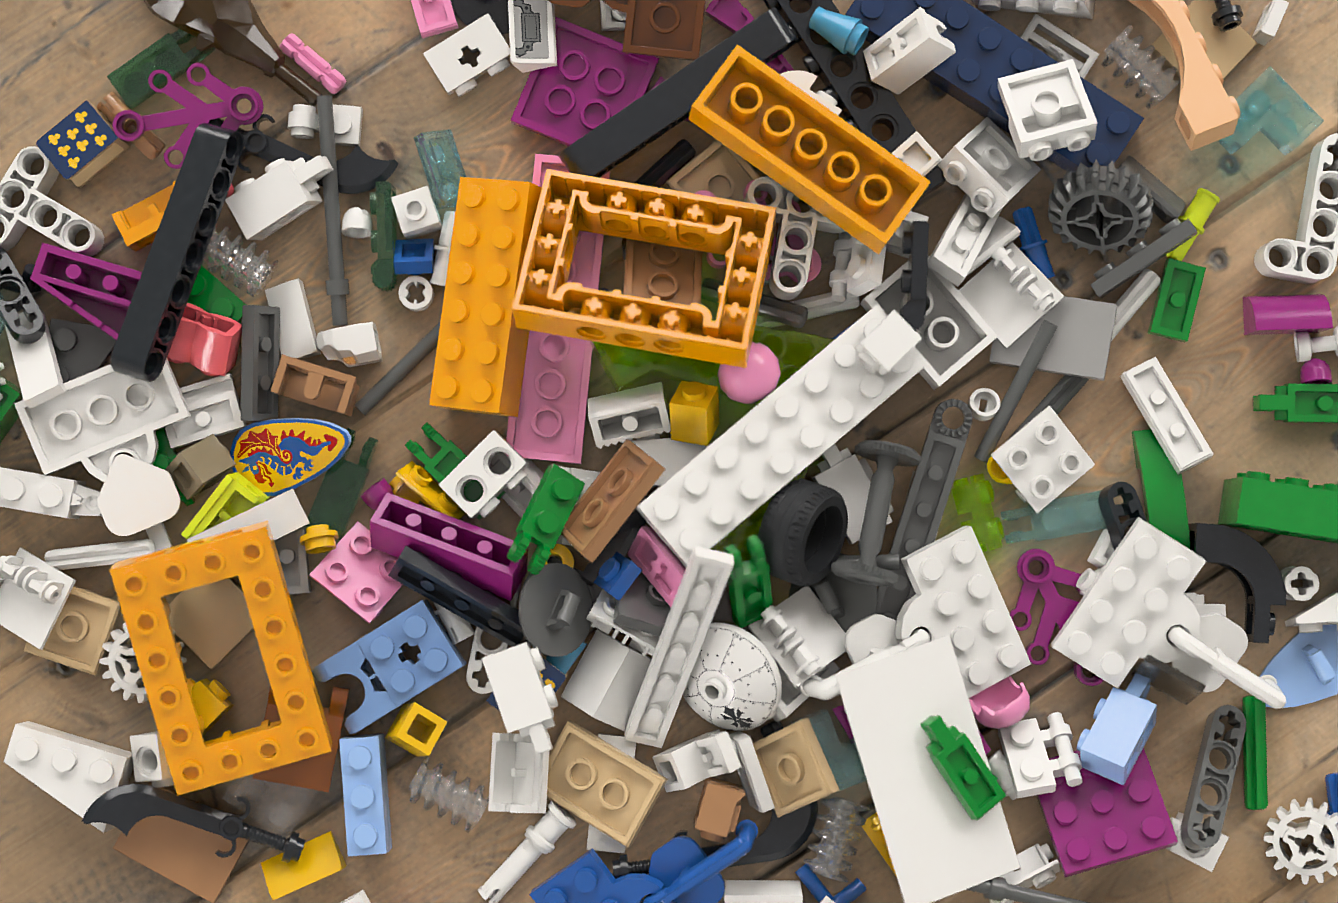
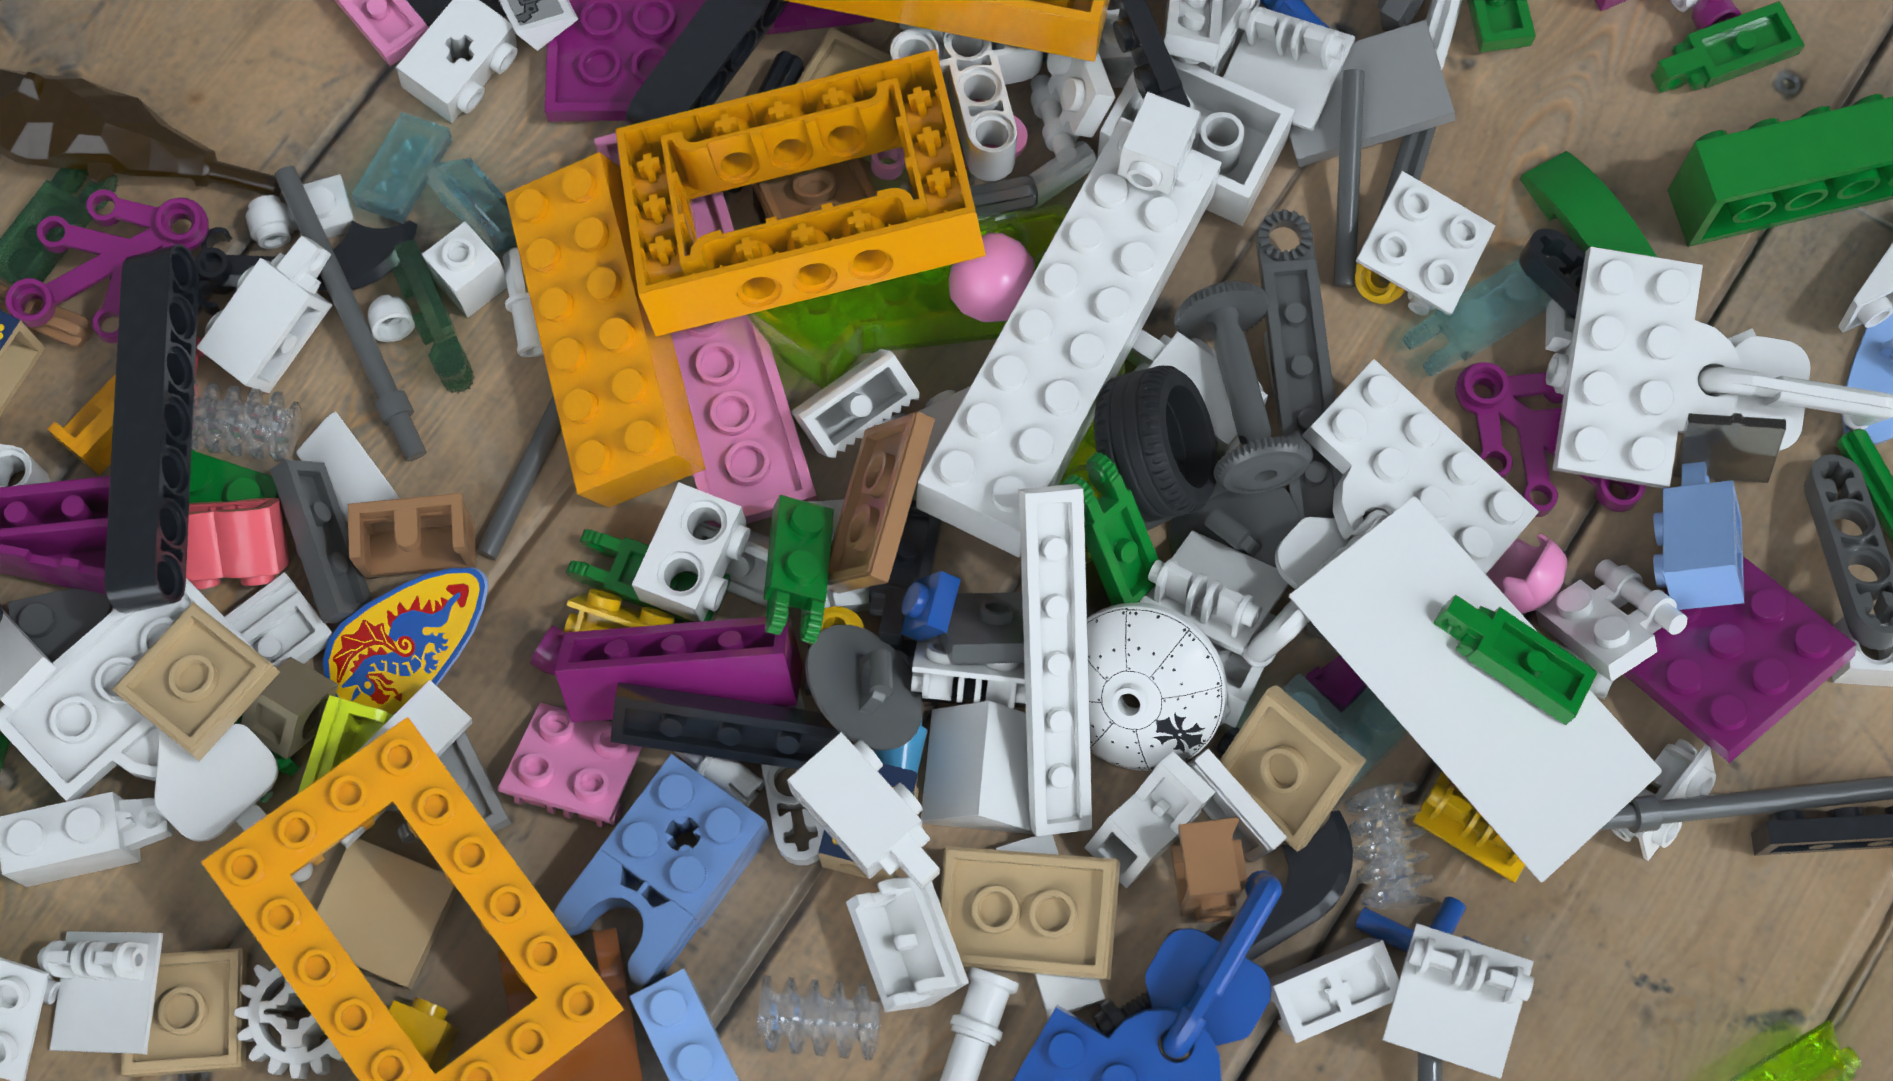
camera: 20 degrees left, 15 degrees down
white axle [44,539,155,570] -> none
bright pink axle [280,34,346,94] -> none
yellow plate [299,524,339,554] -> none
clear green hinge [305,428,378,540] -> none
white rock [316,322,382,367] -> none
yellow brick [384,702,447,757] -> none
blue plate [393,238,435,275] -> none
white bush [398,276,434,312] -> none
bright pink hinge [627,525,686,607] -> none
yellow brick [669,380,719,446] -> none
clear neon green hinge [951,473,1004,552] -> none
white hinge [968,388,1000,421] -> none
white tile [1120,357,1214,474] -> none
black arch [1188,523,1286,643] -> none
white bush [1280,566,1320,601] -> none
none -> tan tile [112,602,280,761]
none -> clear light blue plate [351,112,453,224]

